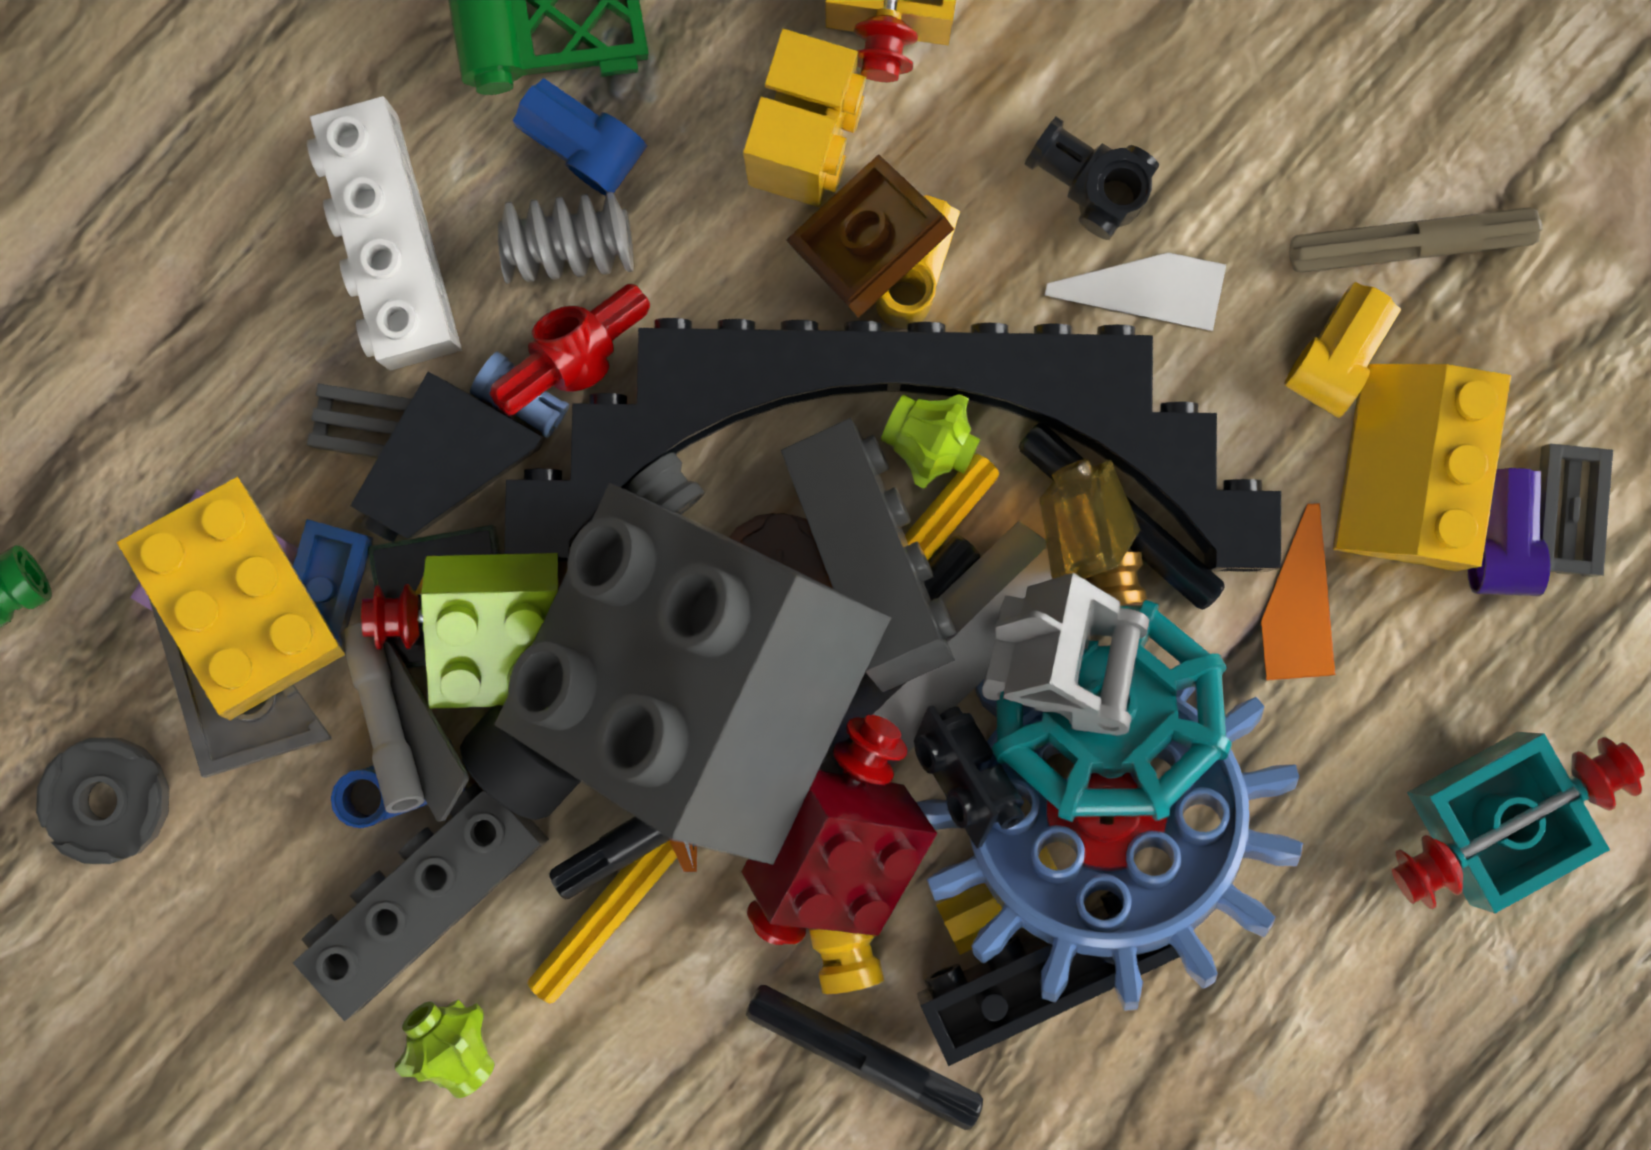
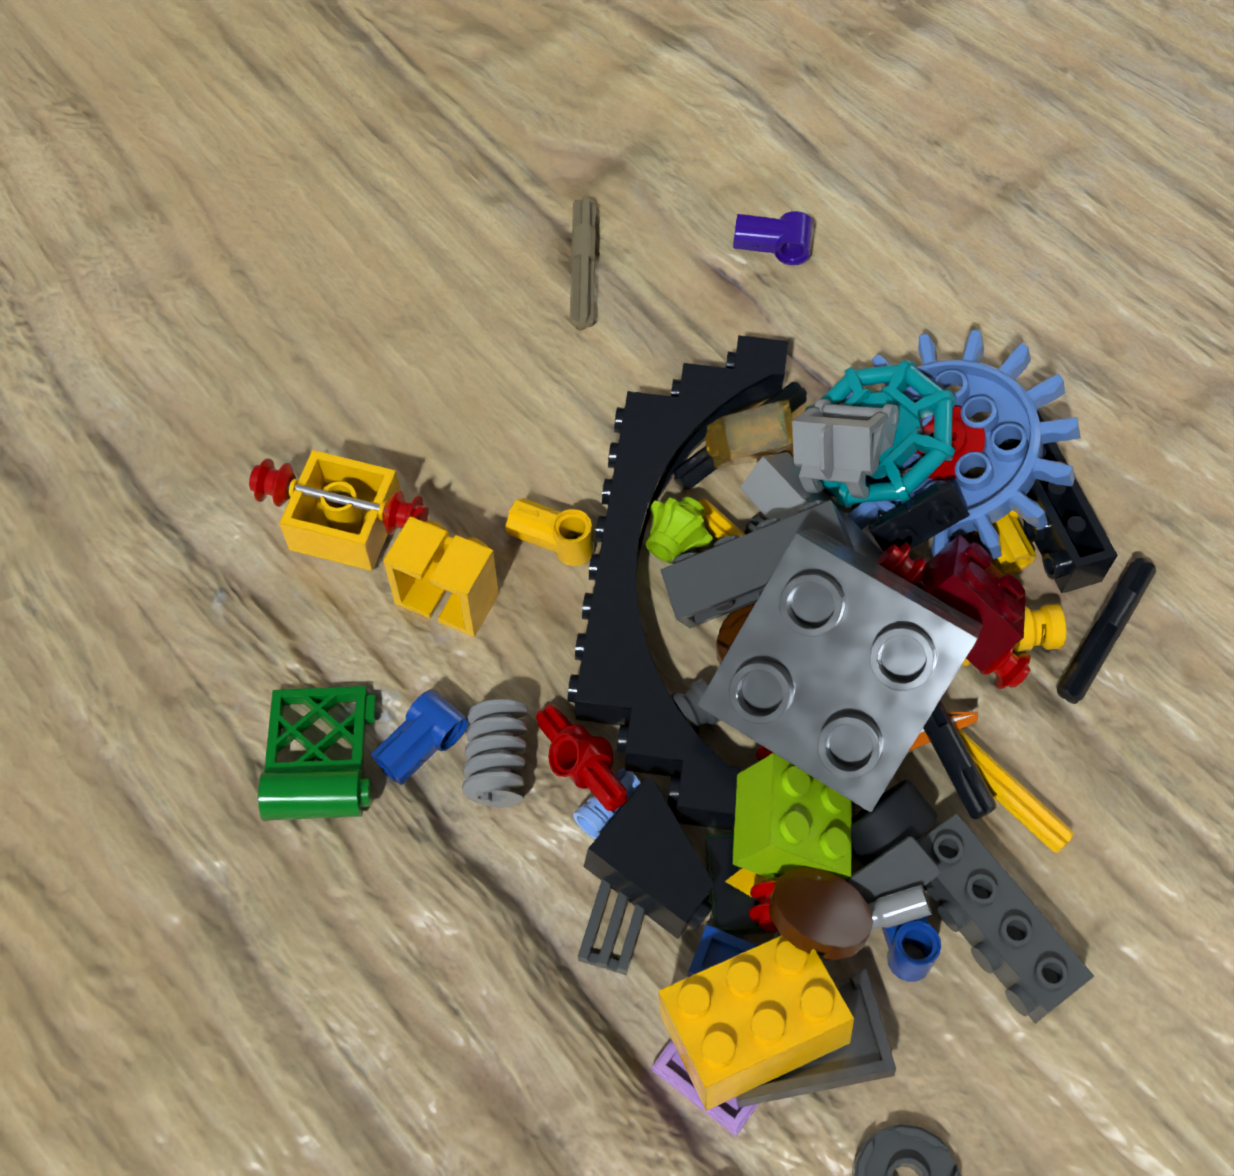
camera: 85 degrees left, 25 degrees down
white brick [307,96,462,371] -> none
lime rock [395,999,495,1098] -> none
reddish brown tile [786,154,954,318] -> none
black connector [1024,116,1159,240] -> none
white sticker [1045,252,1226,331] -> none
orange sticker [1261,503,1335,680] -> none
yellow piece [1284,282,1401,418] -> none
yellow slope [1333,364,1511,571] -> none
teal brick [1392,732,1645,914] -> none
dark grey tile [1539,443,1613,577] -> none
none -> reddish brown tile [769,867,873,960]

